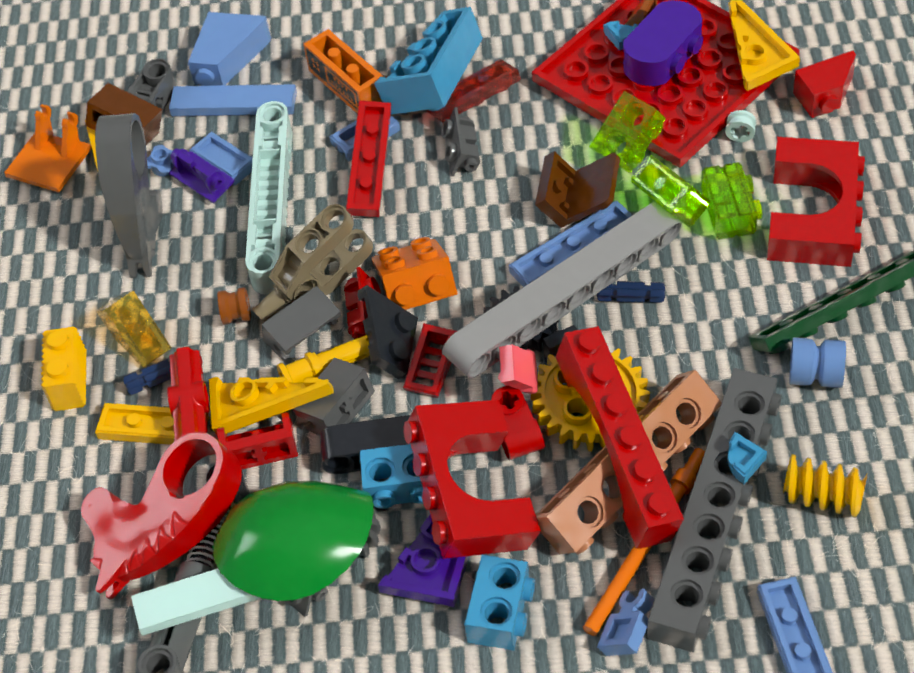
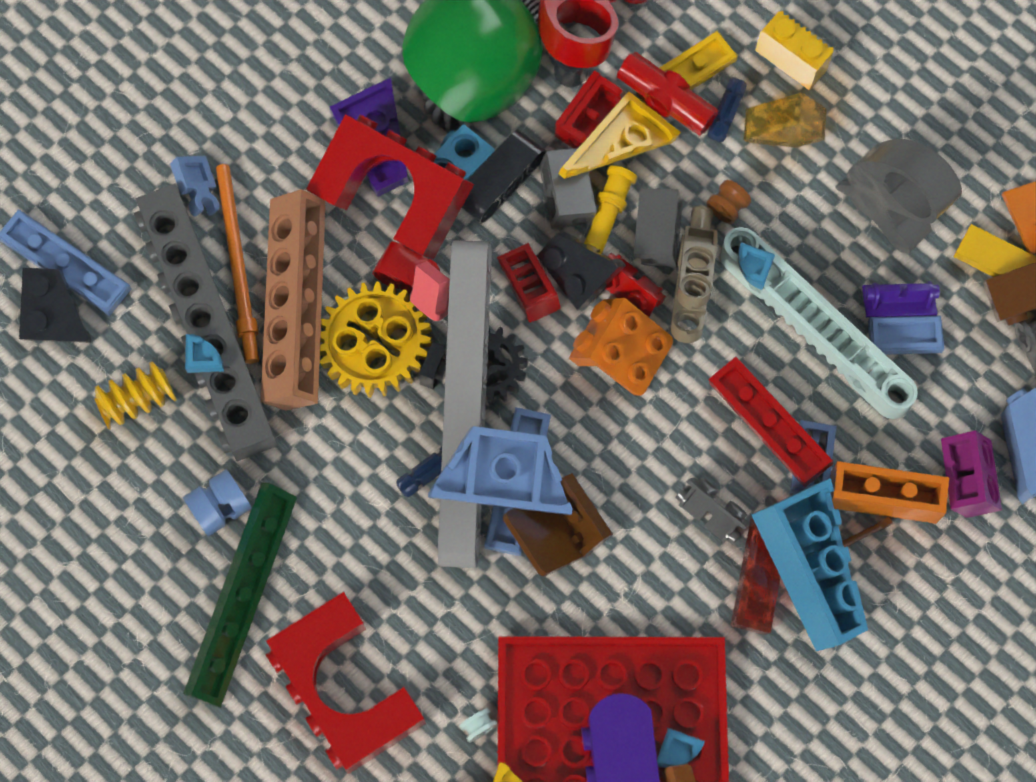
camera: 130 degrees right, 20 degrees up
medium blue plate [147,145,175,176] -> none
medium blue tile [169,84,297,116] -> none
dark azure brick [464,555,535,651] -> none
red arch [556,326,684,549] -> none
clear neon green brick [589,91,666,174] -> none
clear neon green brick [631,155,711,227] -> none
clear neon green brick [700,162,762,240] -> none
none -> black wing [19,268,91,343]
none -> medium blue wing [428,426,572,515]
none -> dark azure tile [738,243,775,290]
none -> magenta brick [941,430,1002,518]

